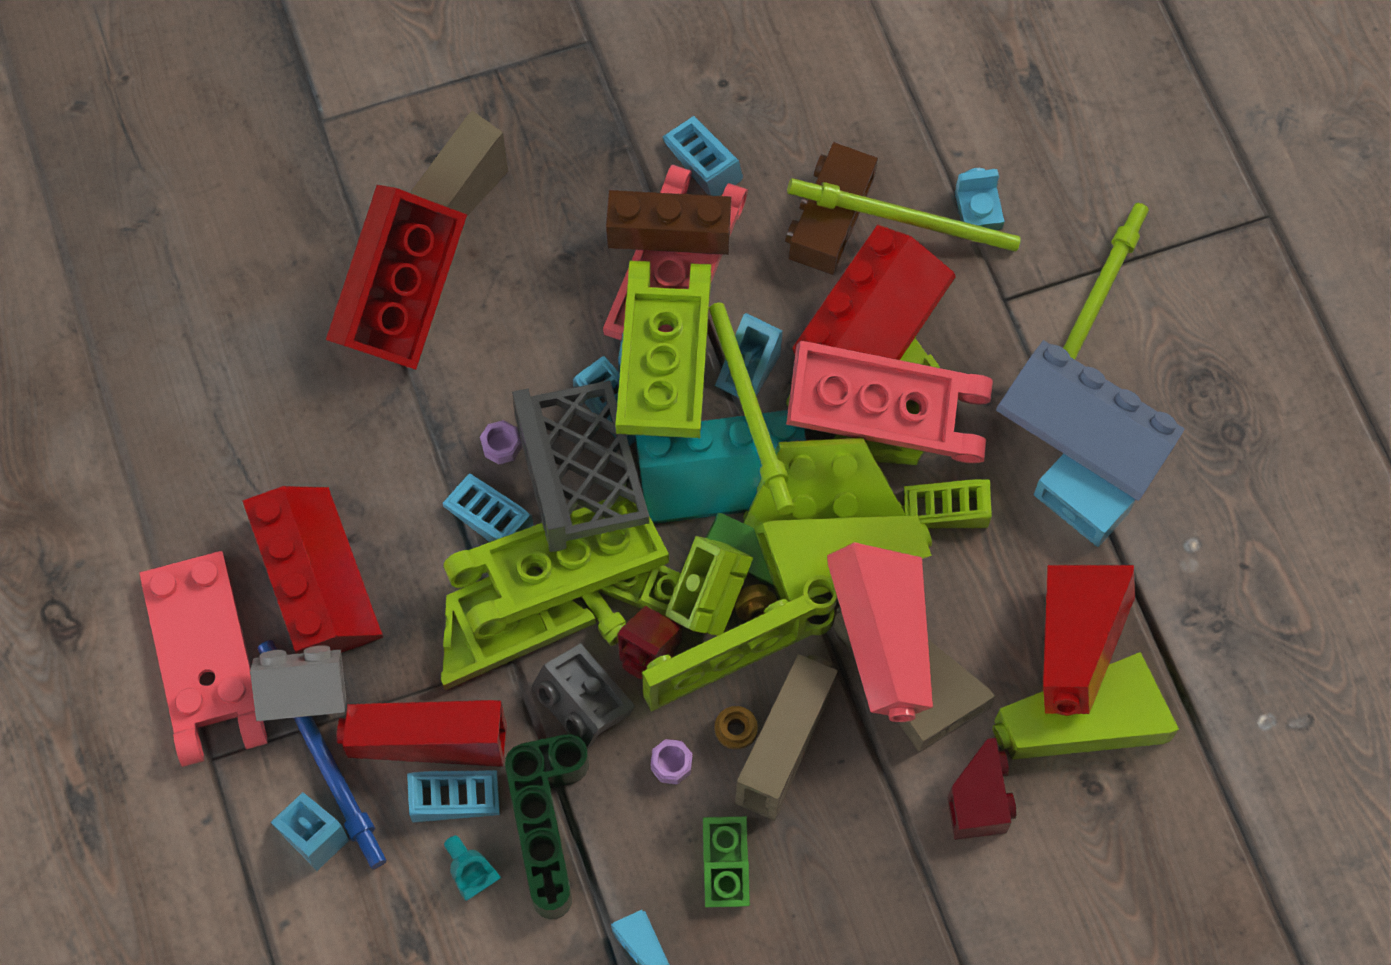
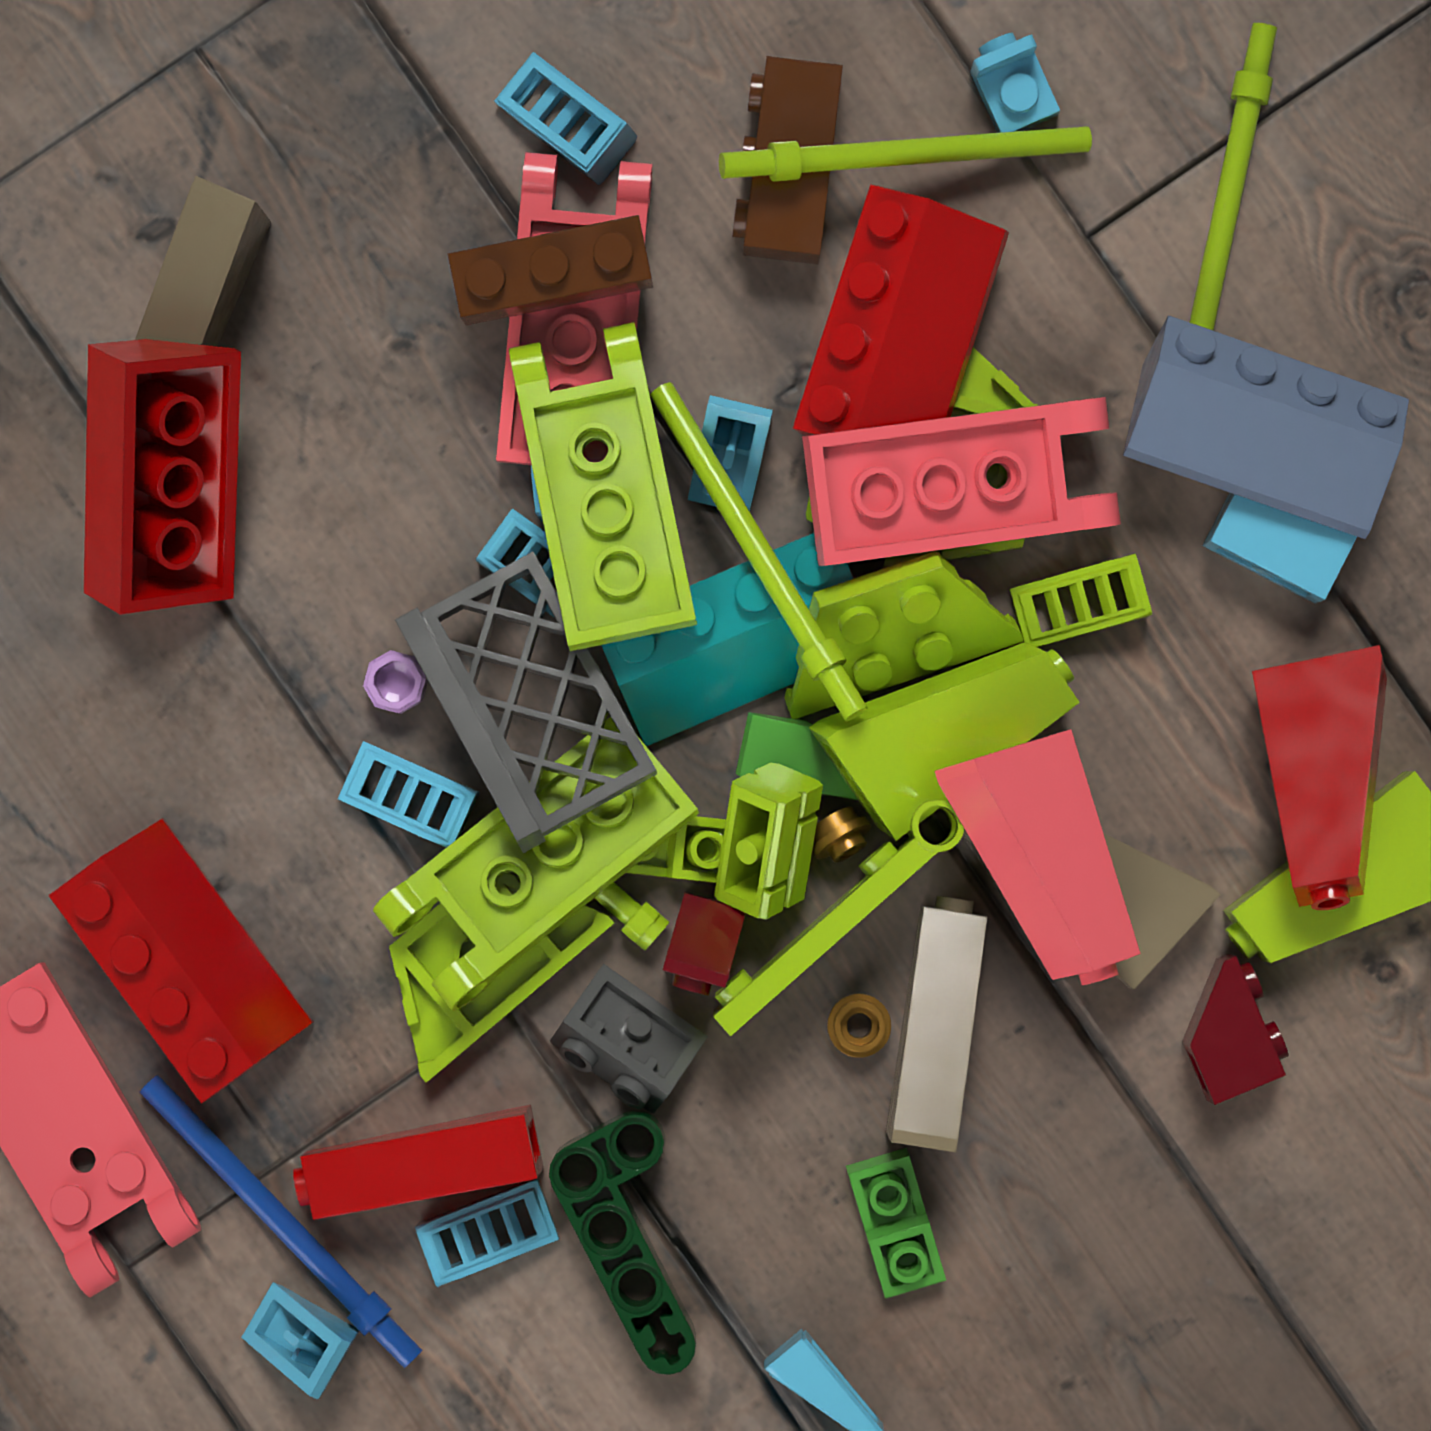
camera: 10 degrees left, 20 degrees up
light grey brick [250,646,346,721] -> none
teal piece [444,835,501,901] -> none
lavender tile [650,739,692,784] -> none

